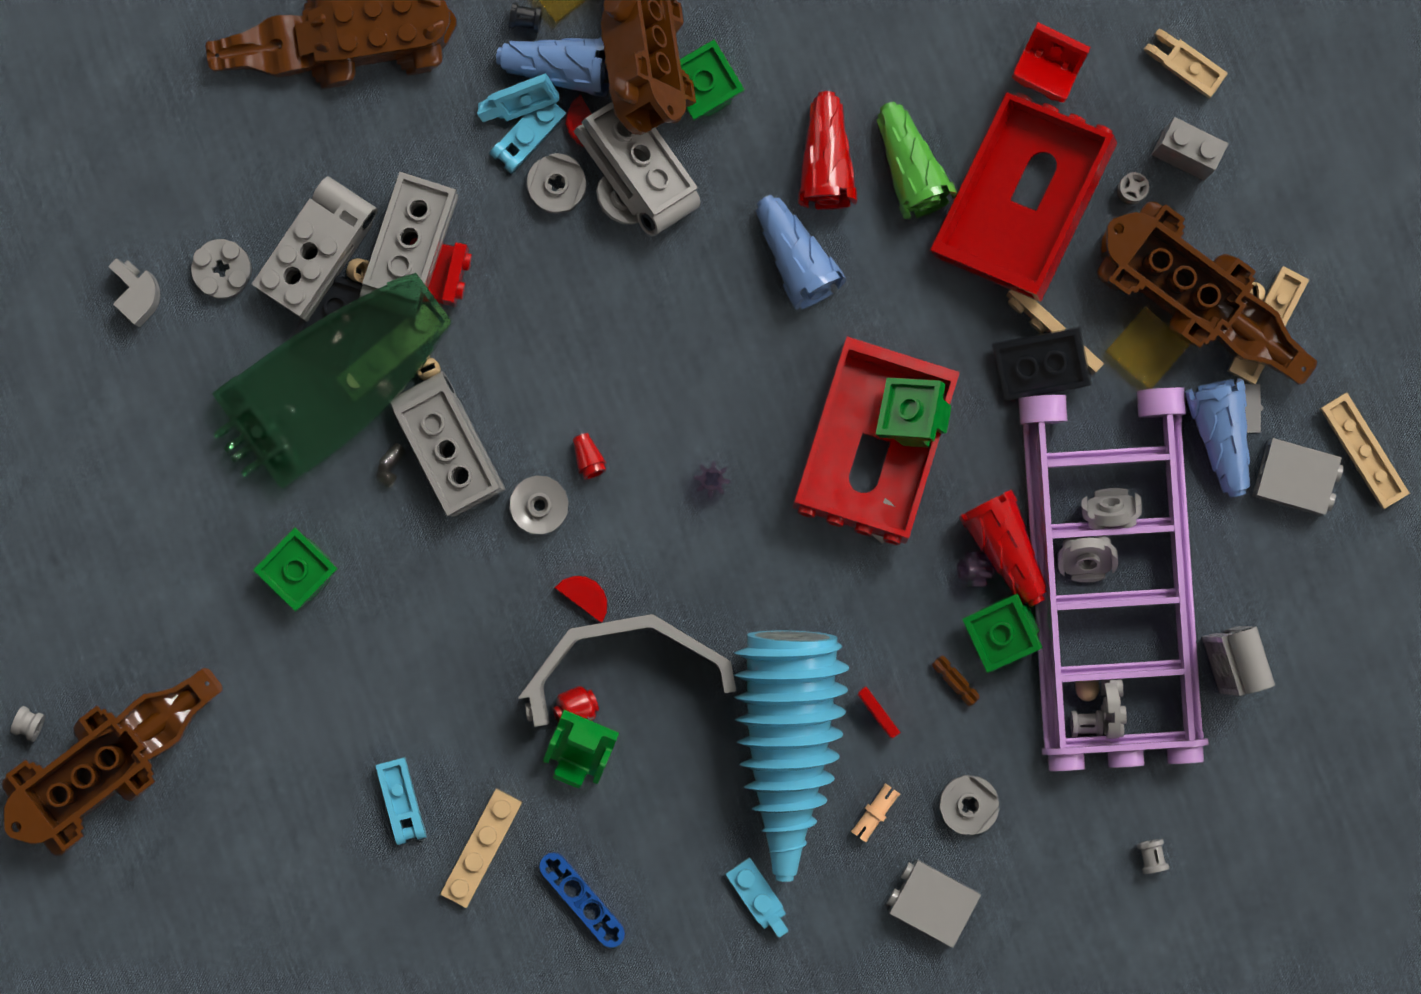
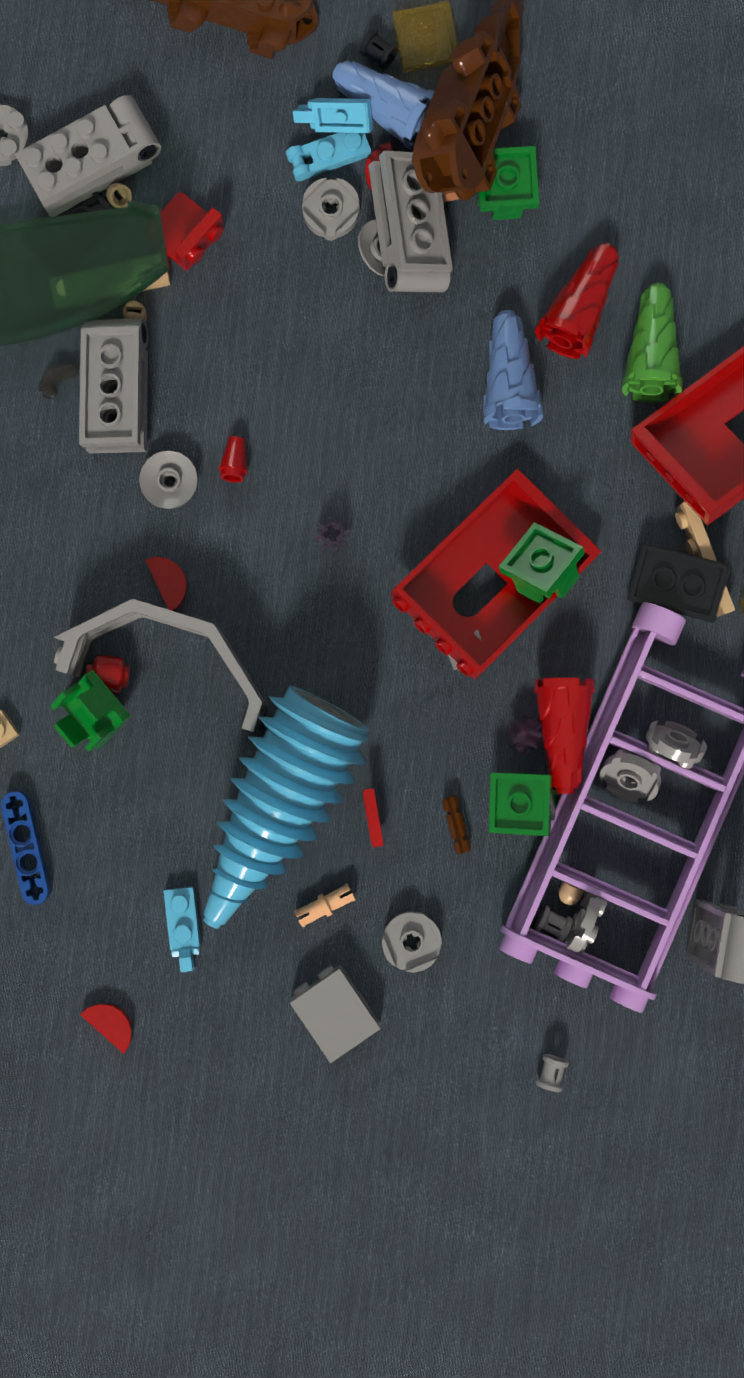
camera: 30 degrees right, 0 degrees up
light grey hinge [359,172,459,319] -> none

